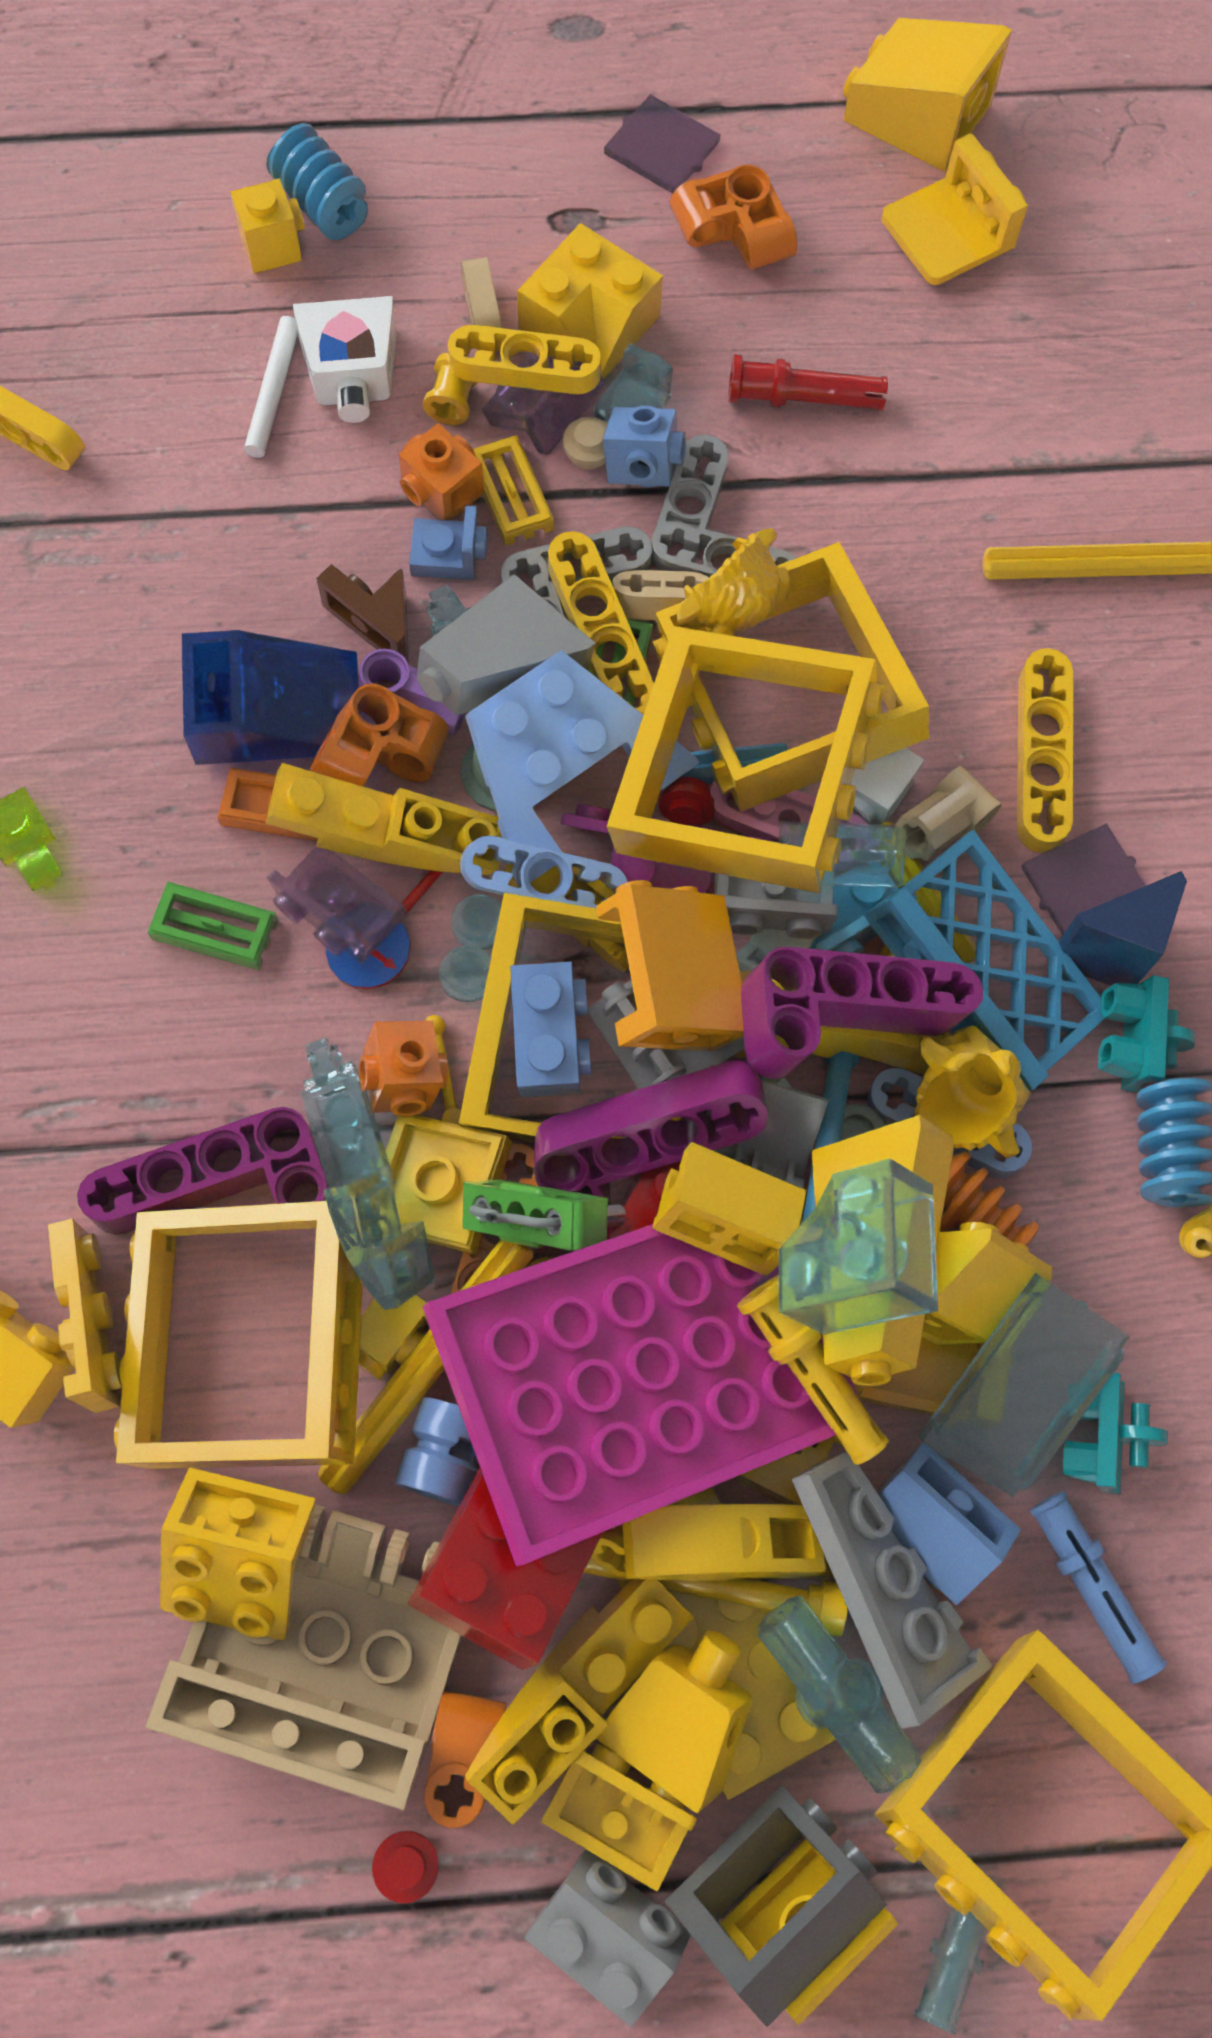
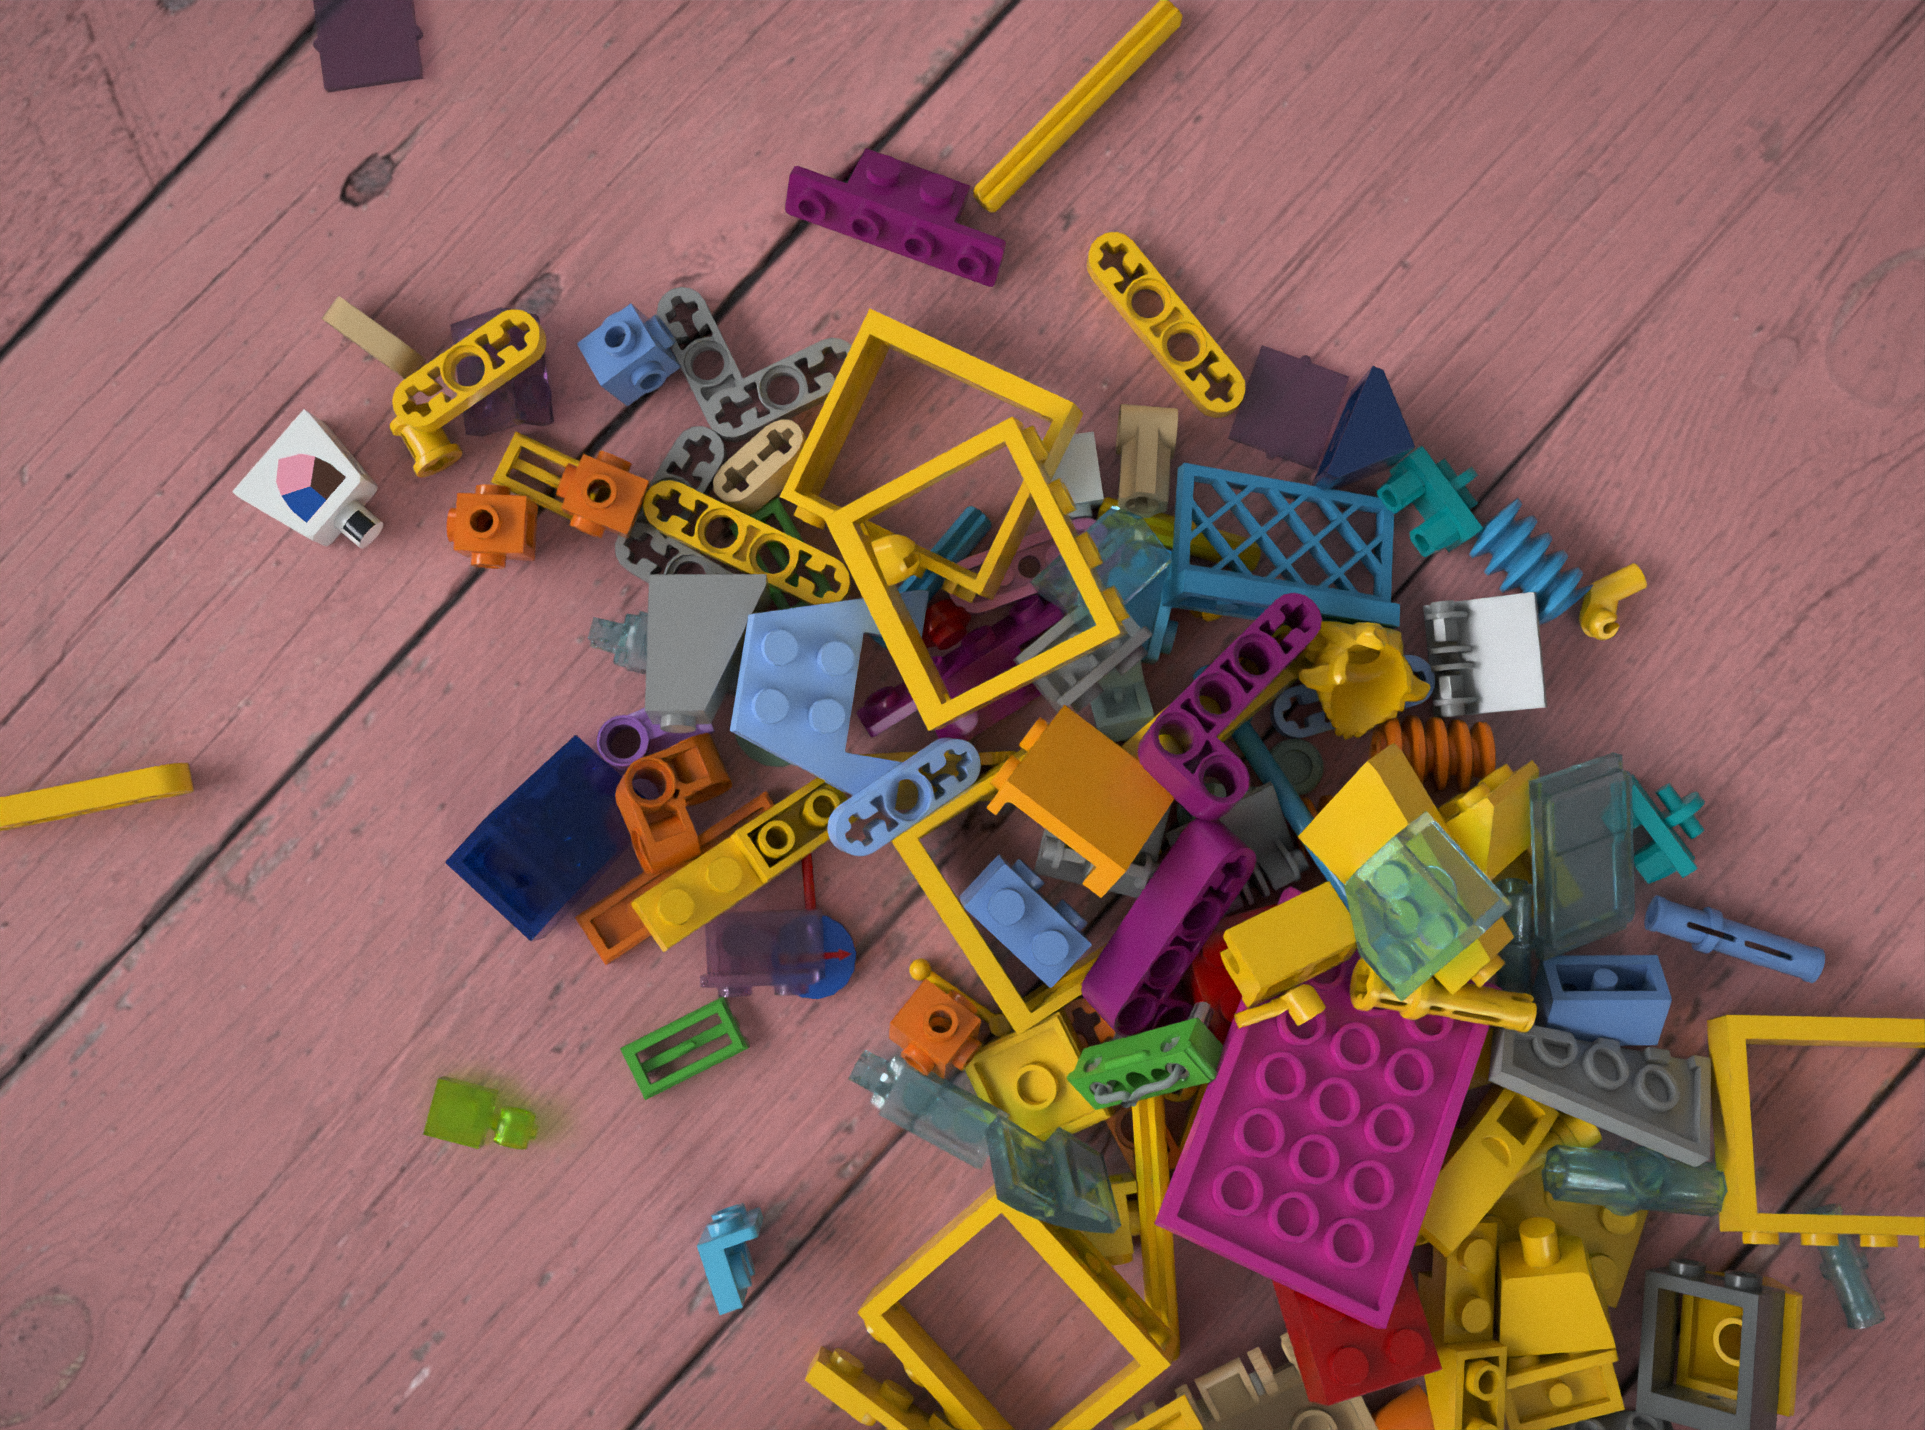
camera: 35 degrees left, 15 degrees up
magenta beam [77,1107,332,1235] -> none
yellow brick [230,178,305,274] -> none
white bar [244,316,298,458] -> none
dark azure piece [266,123,368,240] -> none
reddish brown slope [316,564,409,663] -> none
medium blue wheel [394,1397,479,1507] -> none
medium blue bracket [409,506,488,580] -> none
clear light blue plate [439,946,491,1003] -> none
clear light blue plate [451,894,501,951] -> none
yellow slope [517,223,663,384] -> none
tan plate [563,417,608,470] -> none
clear light blue bracket [594,344,673,424] -> none
orange piece [669,164,798,270] -> none
yellow hair [677,528,790,636] -> none
red pin [728,354,888,411] -> none
none -> orange brick [556,450,650,539]
none -> medium azure bracket [697,1203,764,1315]
none -> magenta bracket [785,148,1006,287]
none -> yellow hinge [871,534,920,587]
none -> yellow hand [1234,984,1326,1028]
none -> hinge [1423,592,1547,718]
none -> clear light blue pin [1494,878,1537,994]

